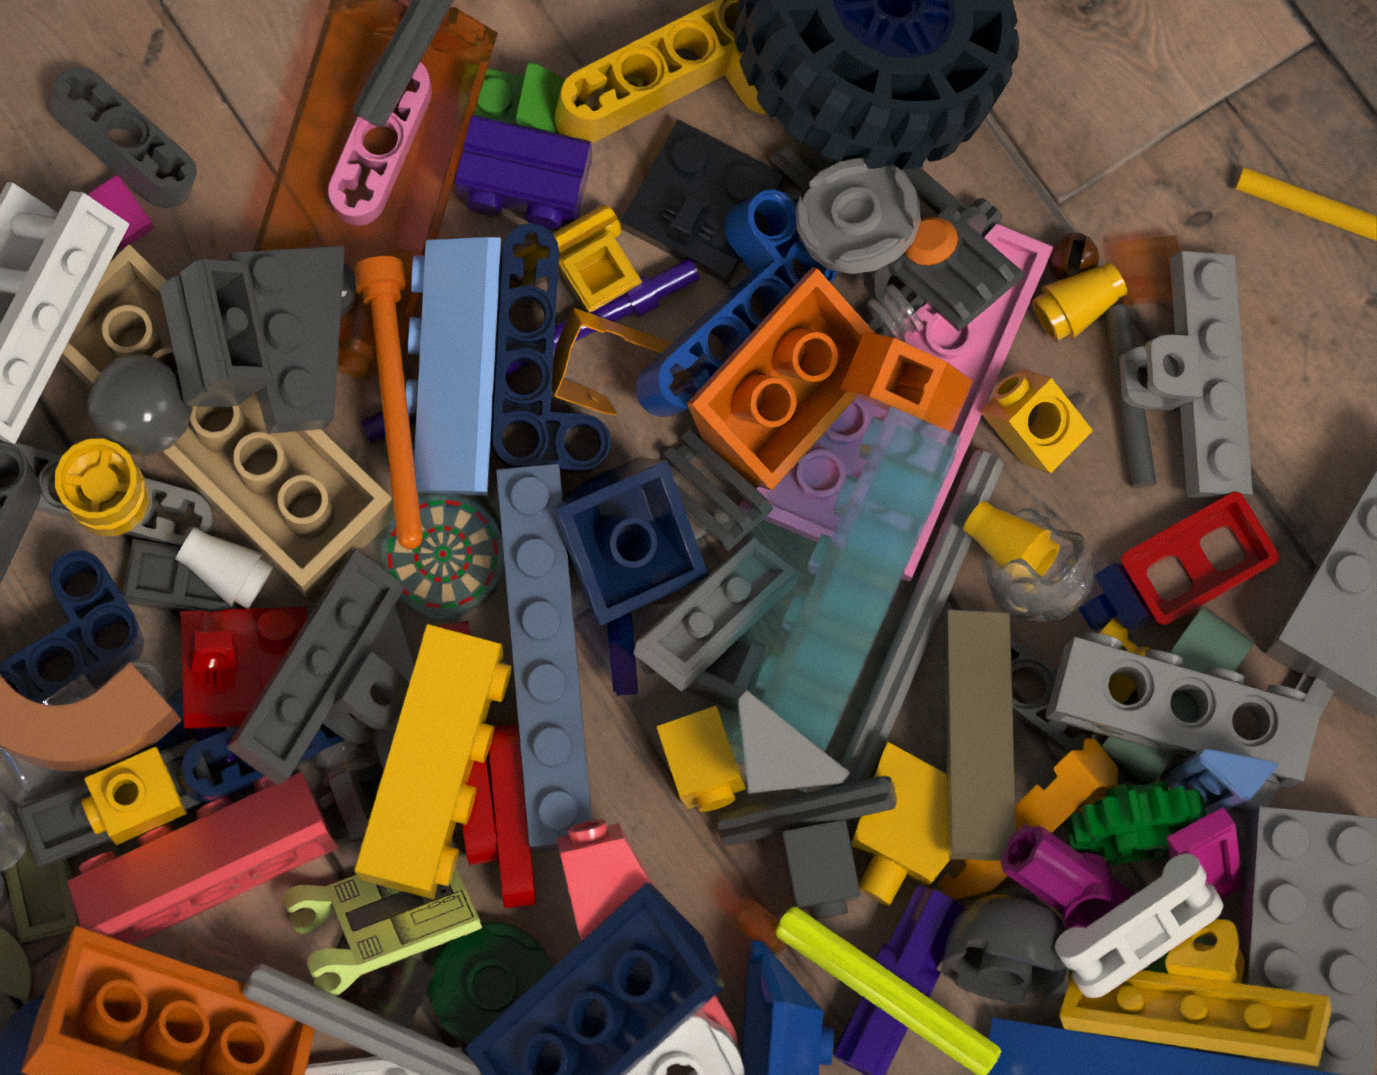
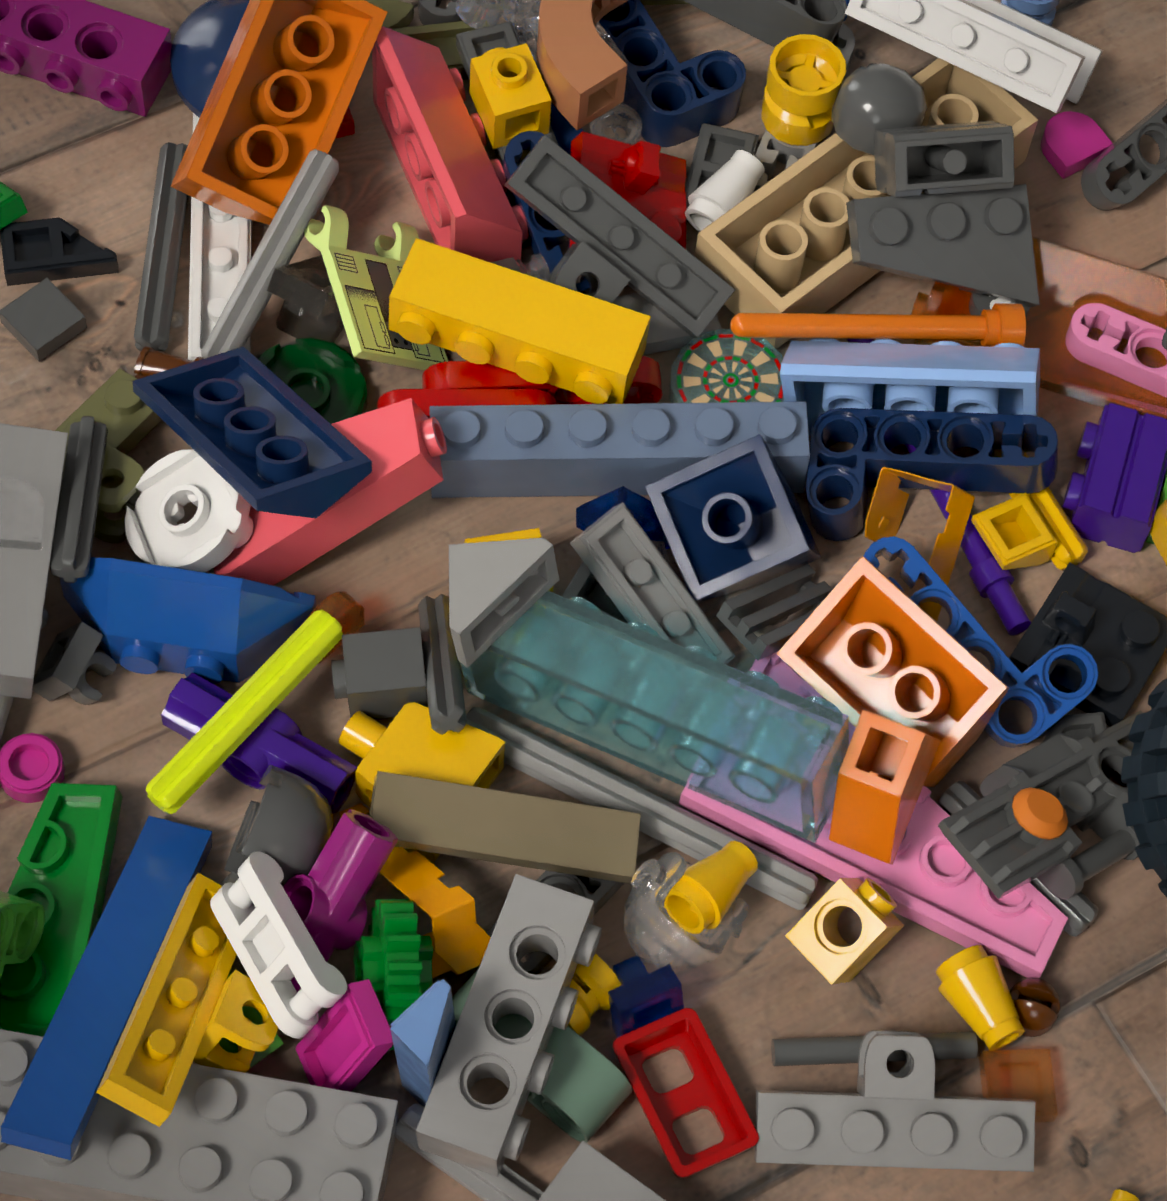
camera: 90 degrees right, 15 degrees down
light grey tile [795,157,921,274] -> none
clear bush [866,284,924,342] -> none

